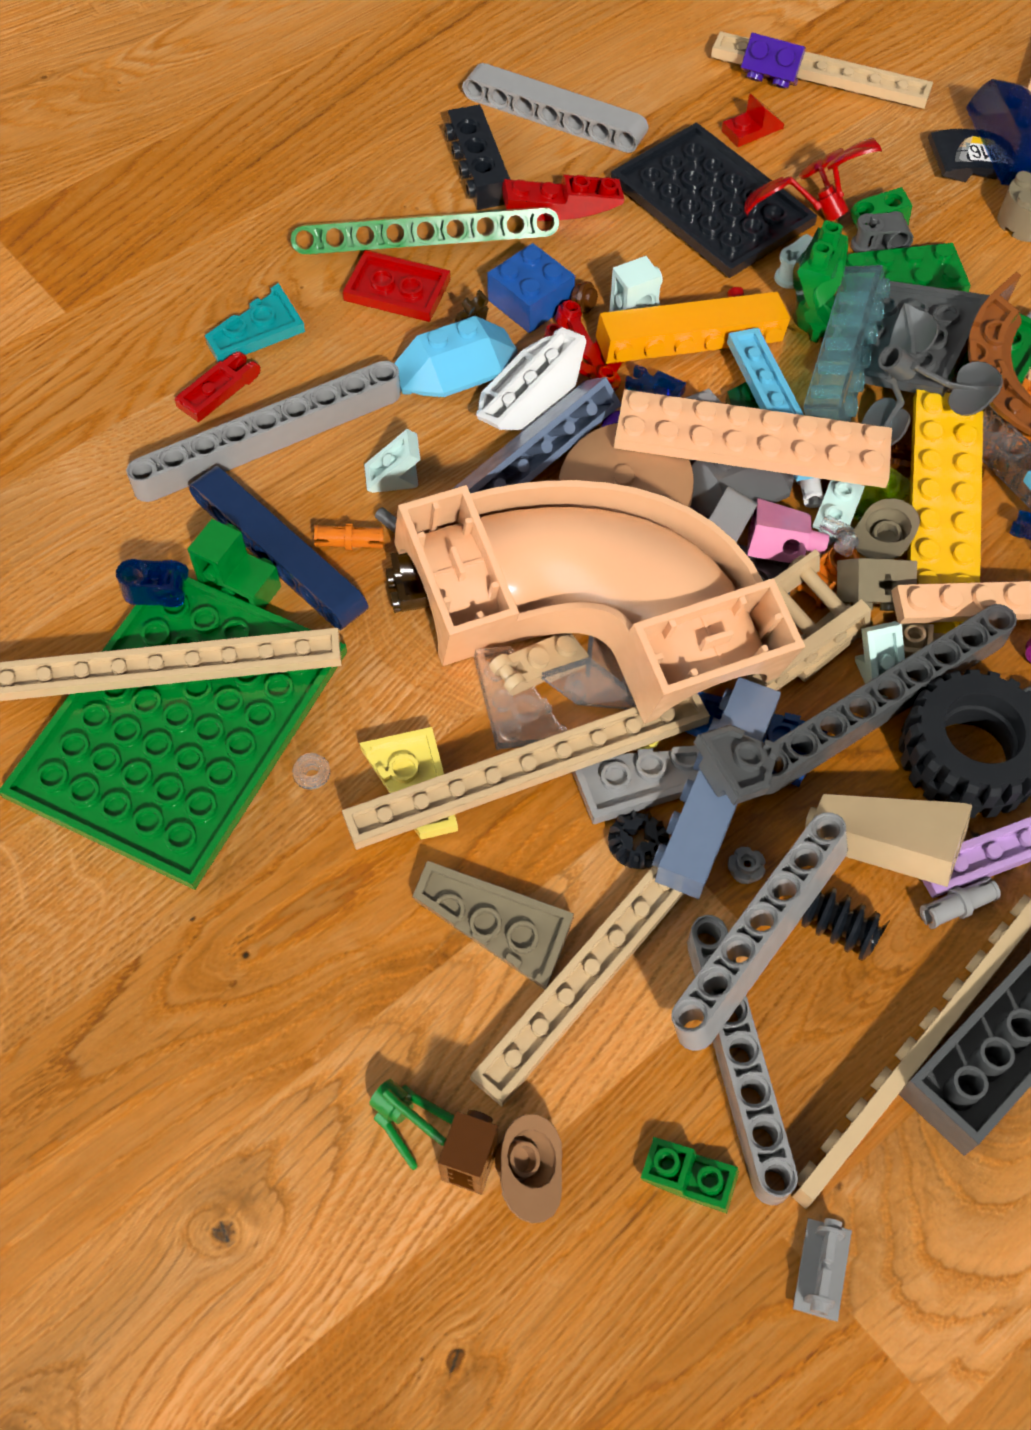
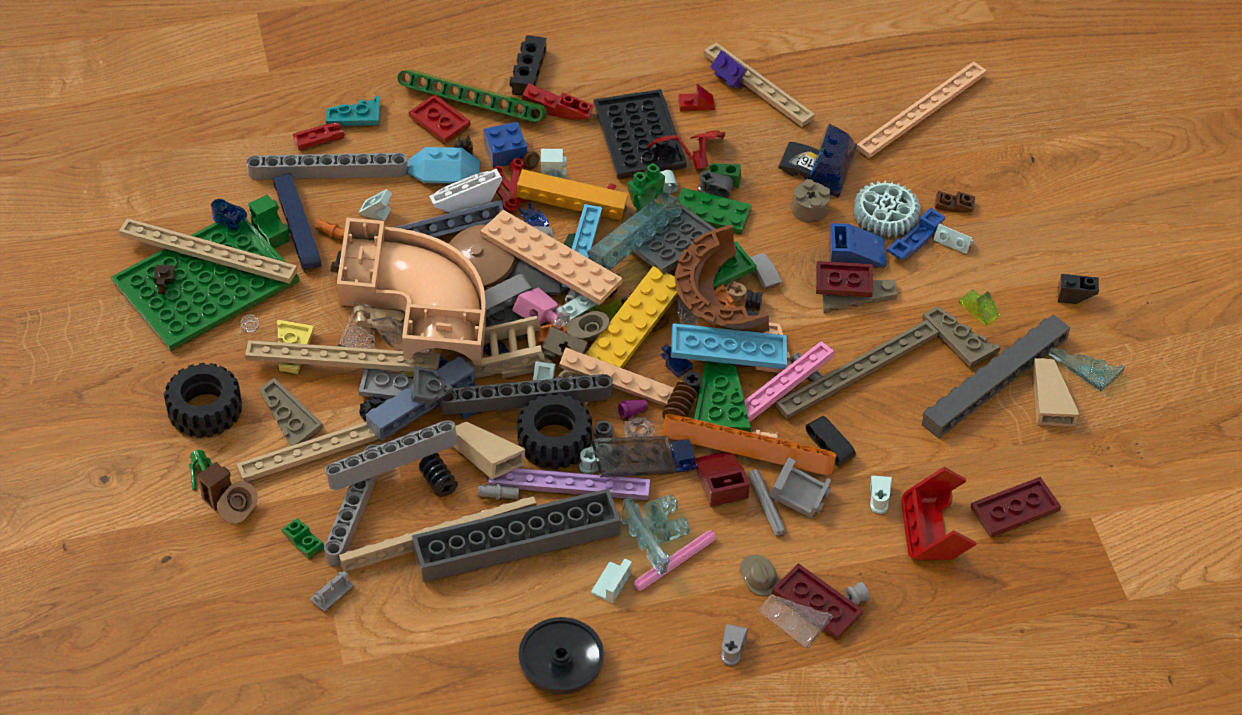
camera: 25 degrees right, 10 degrees down
light grey beam [462,63,649,153] -> none
dark grey plant [862,303,1003,446] -> none
none -> dark brown plate [153,265,176,294]
none -> black tyre [164,363,242,438]

